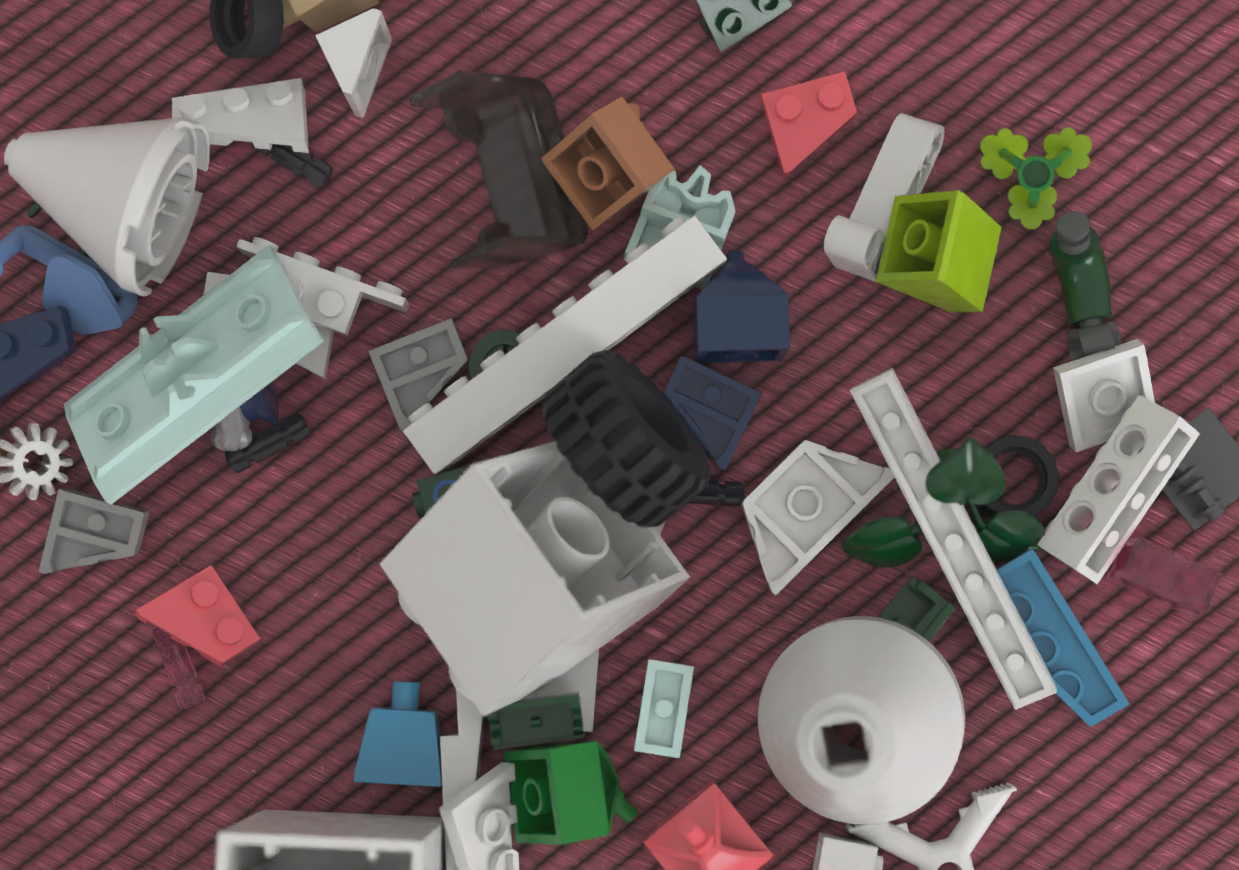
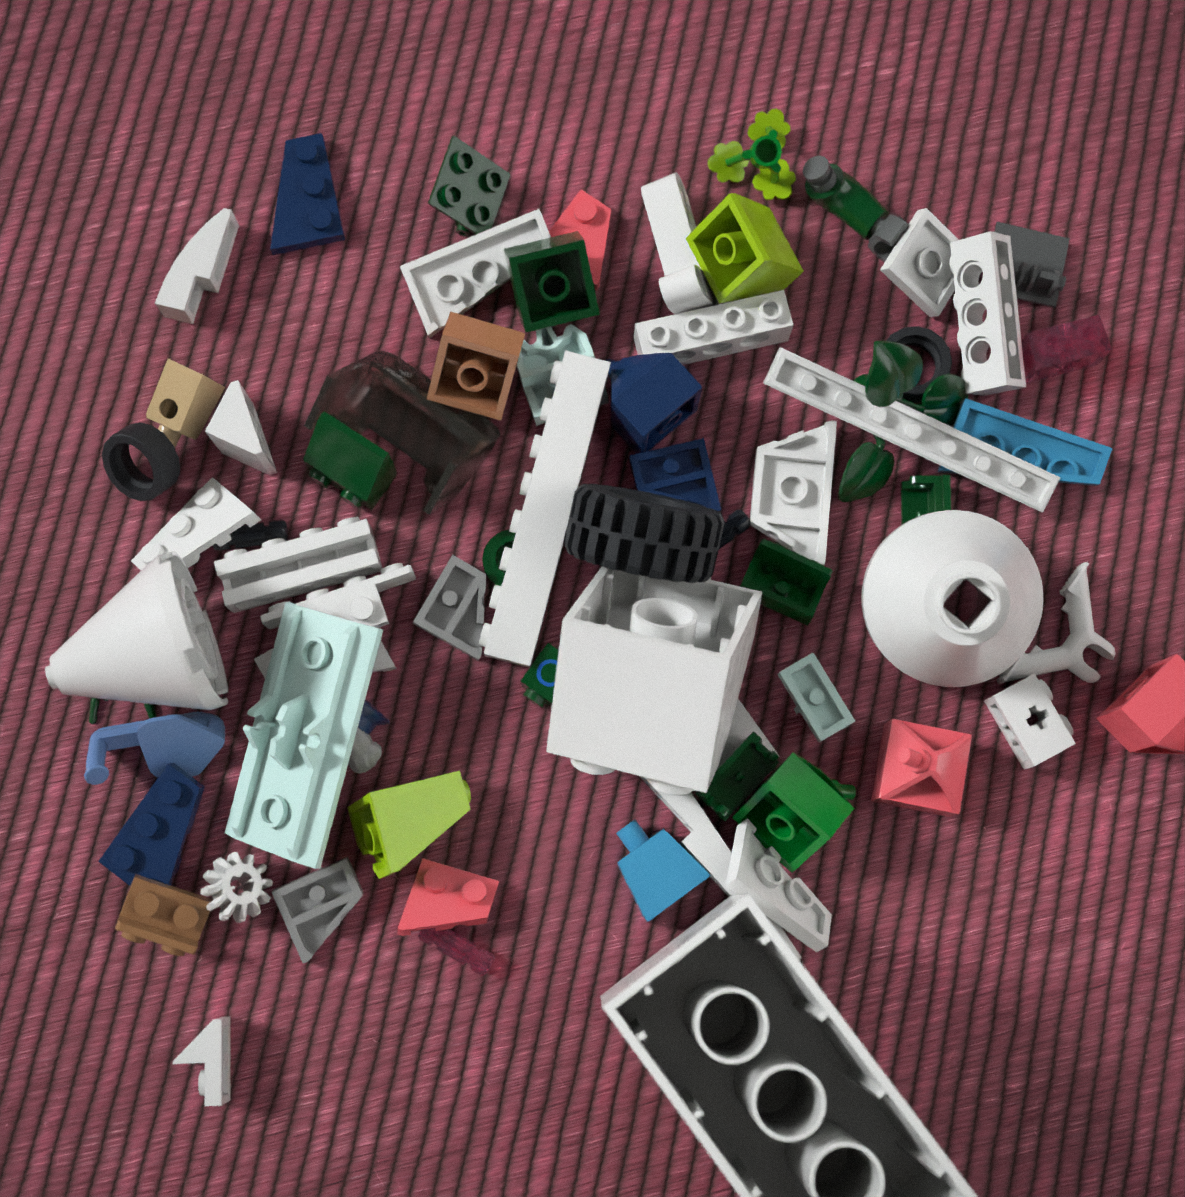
camera: 40 degrees left, 5 degrees down
black axle [225,414,311,473] -> none
none -> white brick [214,517,382,613]
none -> dark green slope [303,411,398,511]
none -> lime slope [347,771,471,879]
none -> white wing [400,209,551,338]
none -> dark green brick [504,231,600,332]
none -> white brick [634,290,793,365]
none -> dark green bracket [740,539,833,626]

